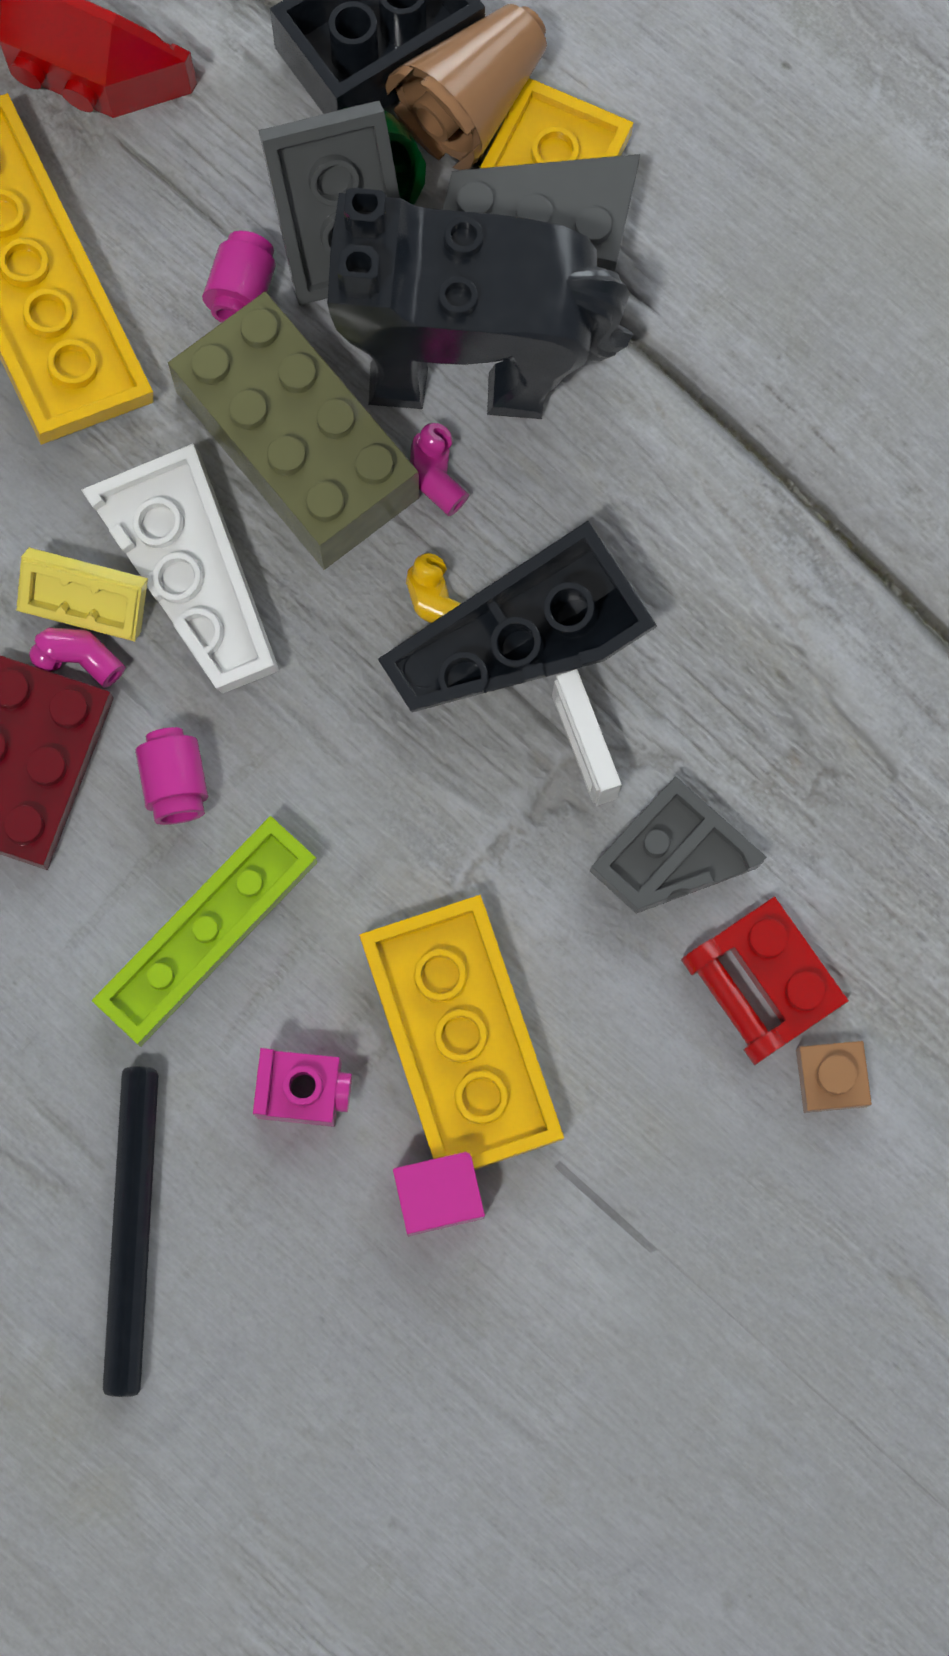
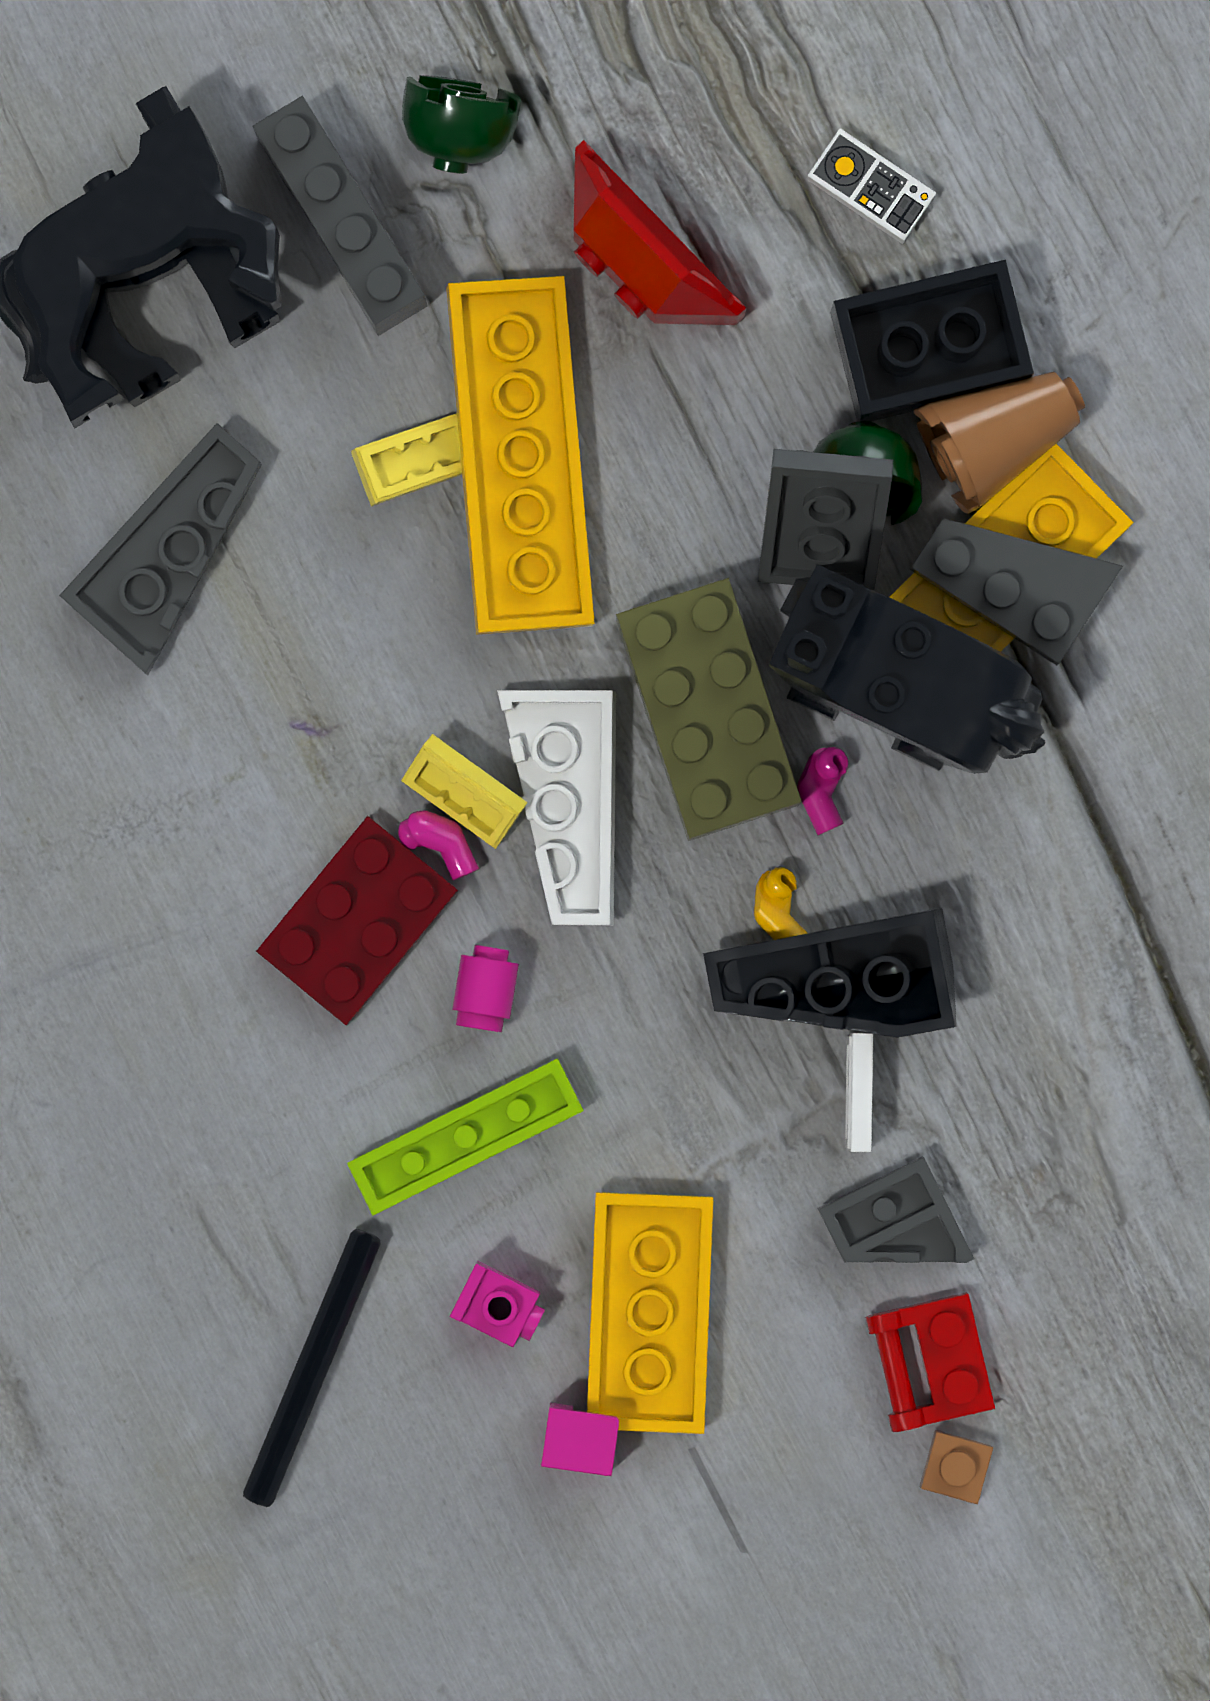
camera: 25 degrees right, 10 degrees up
dark pink brick [202,230,276,323] -> none

